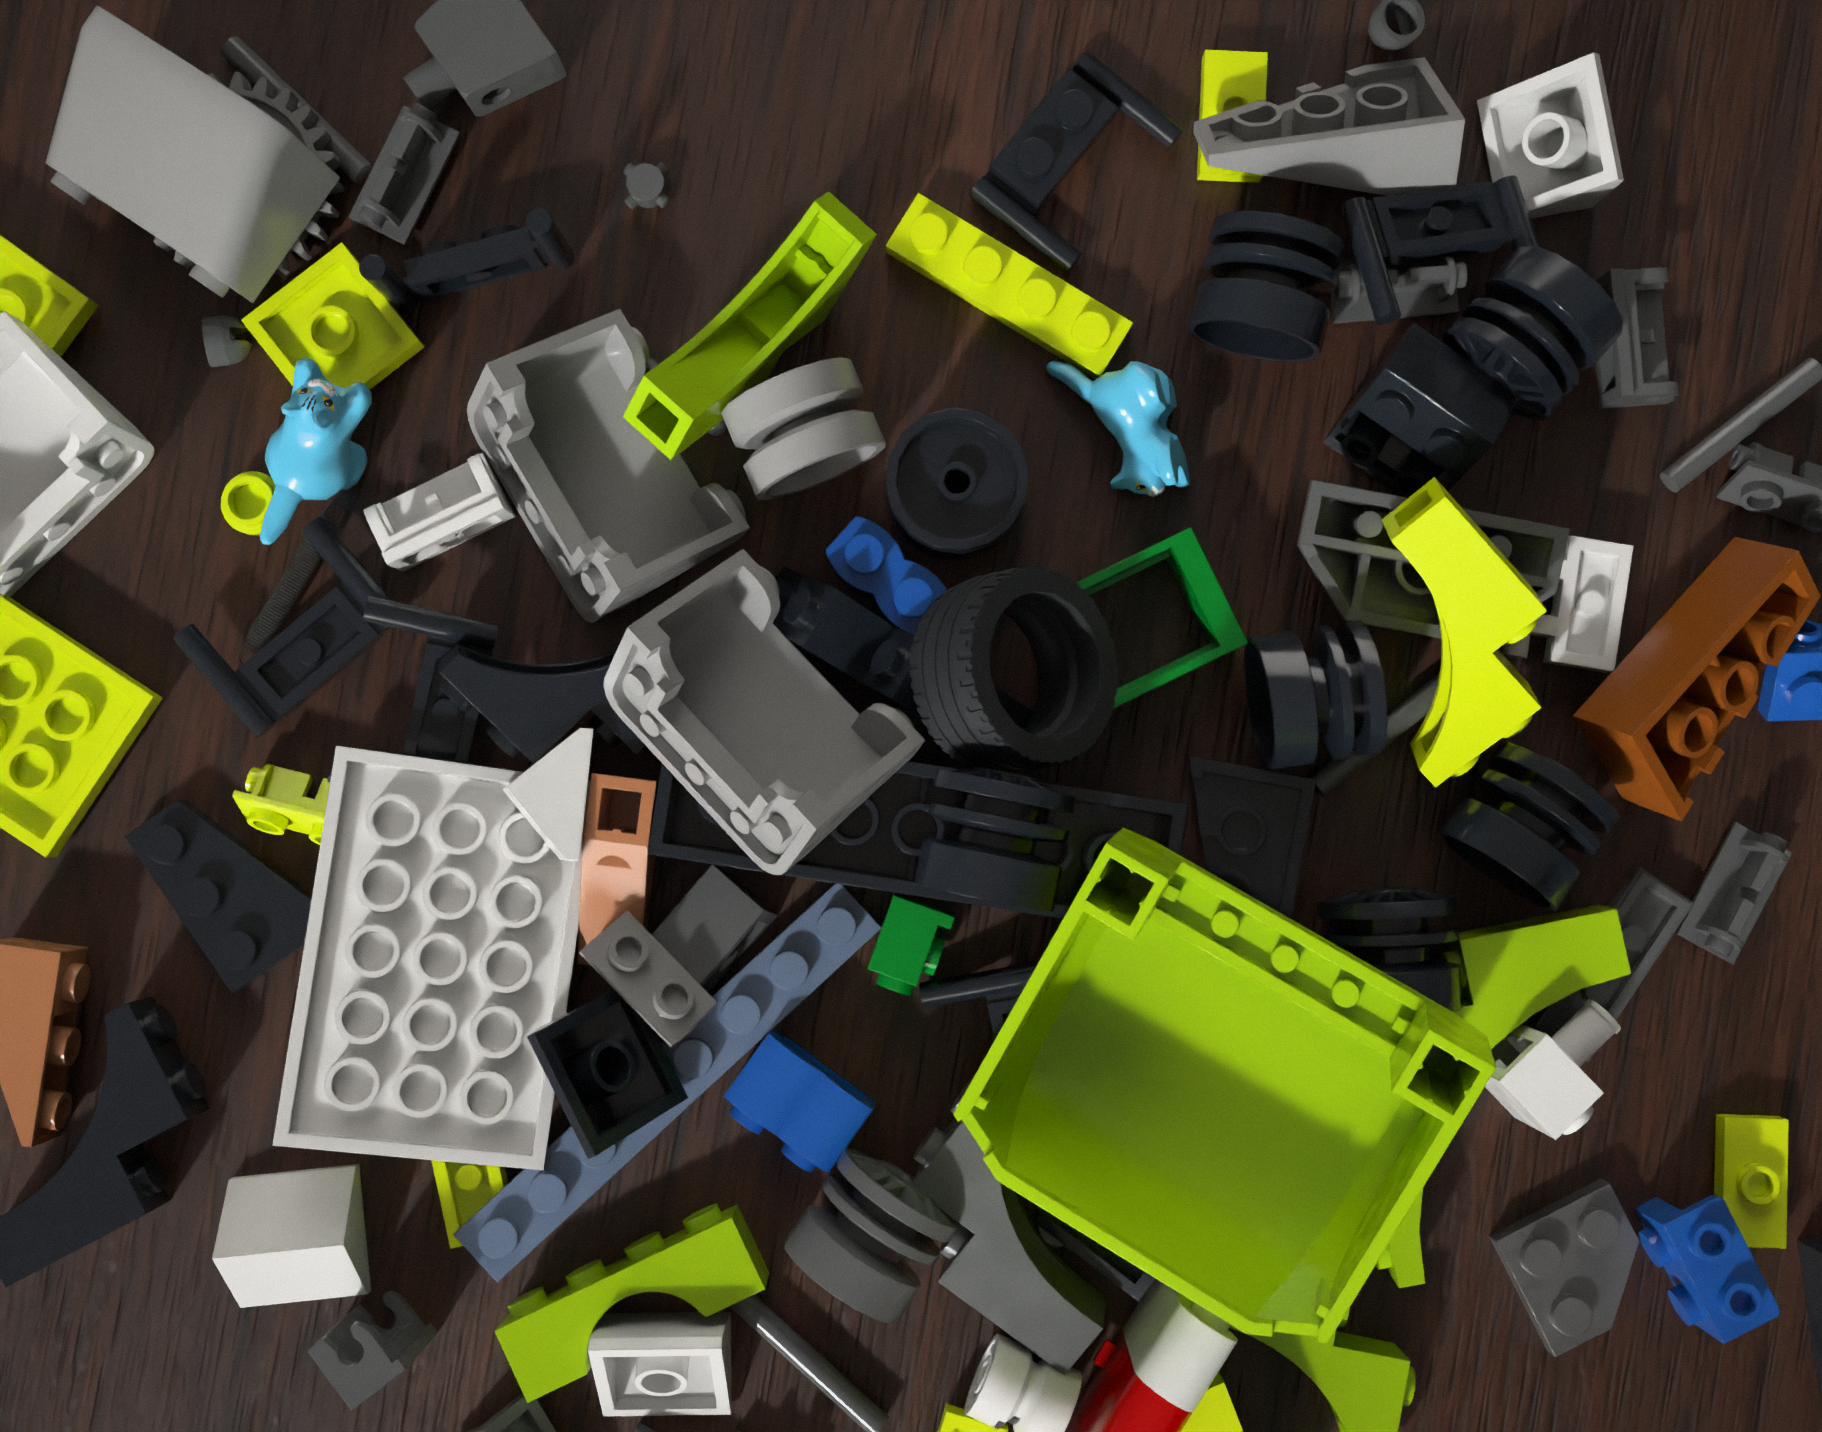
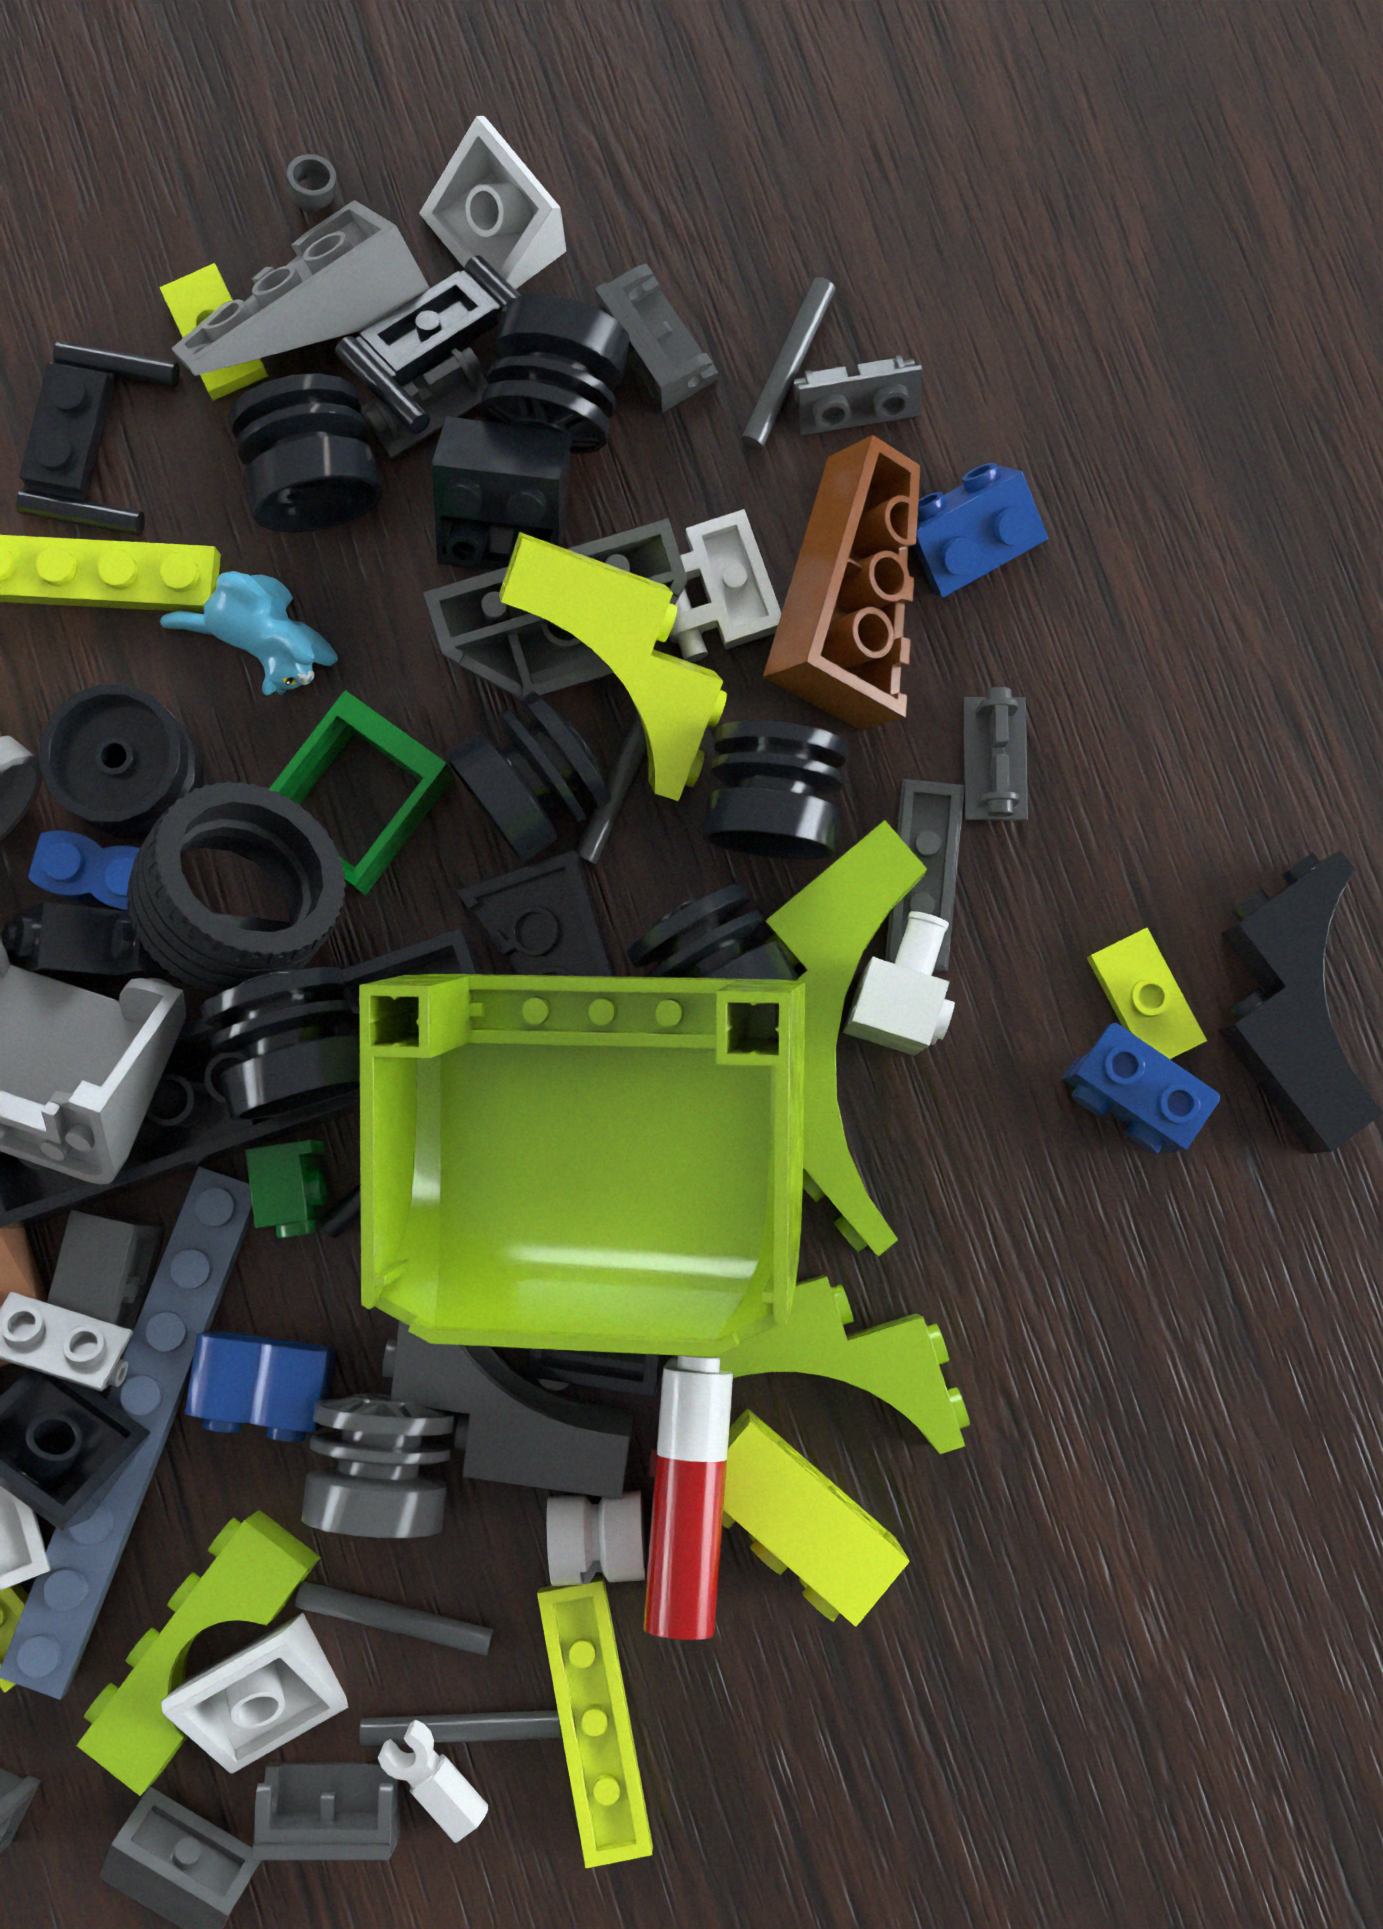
camera: 25 degrees left, 5 degrees down
flat silver plate [1489,1179,1639,1357] -> none

